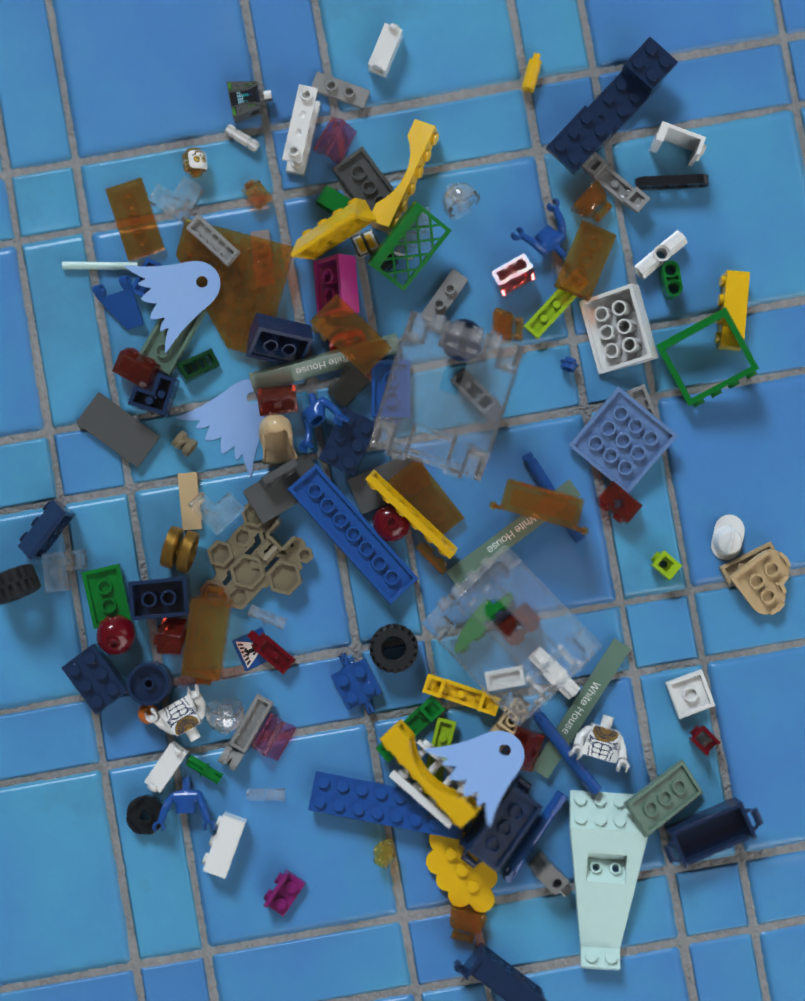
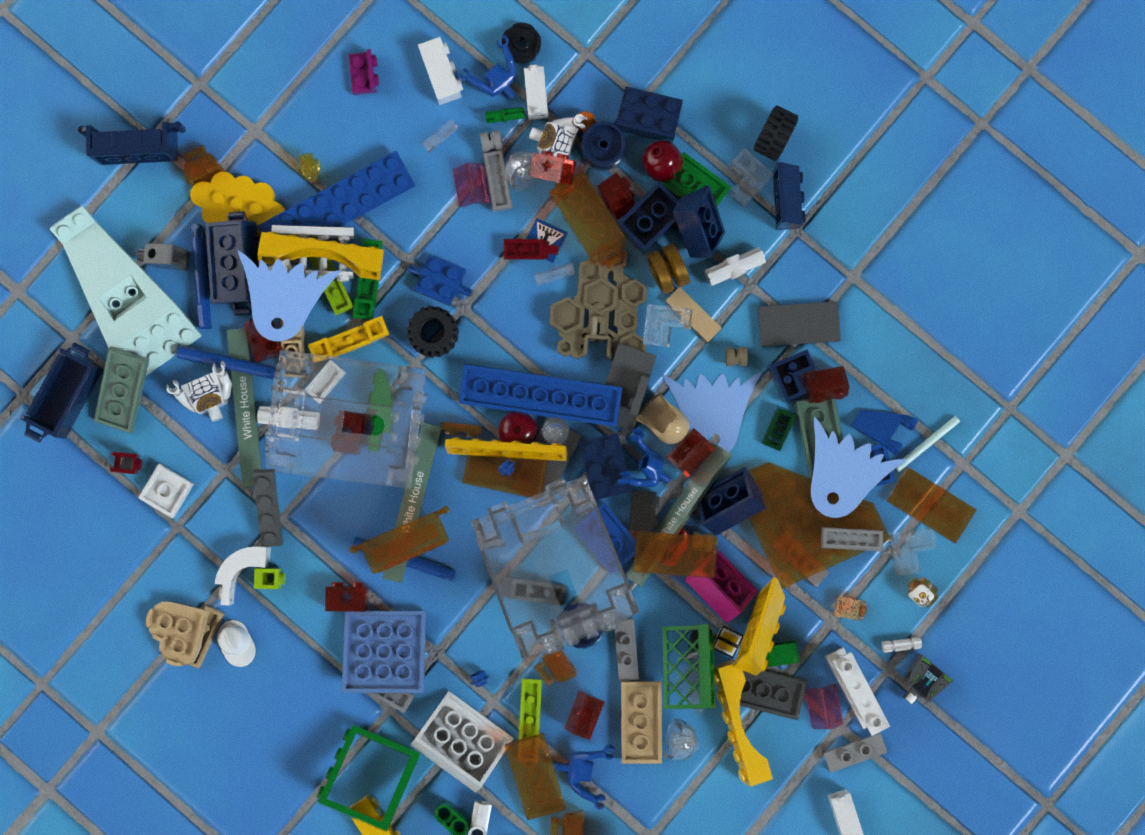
camera: 140 degrees right, 0 degrees up
none -> white arch [215,546,271,605]
none -> dark grey plate [253,469,283,546]
none -> blue plate [498,458,516,477]
none -> clear red brick [528,150,577,186]
none -> clear piece [541,417,569,444]
none -> tan plate [621,681,662,764]
none -> dark blue slope [673,185,725,258]
none -> white piece [704,247,766,287]

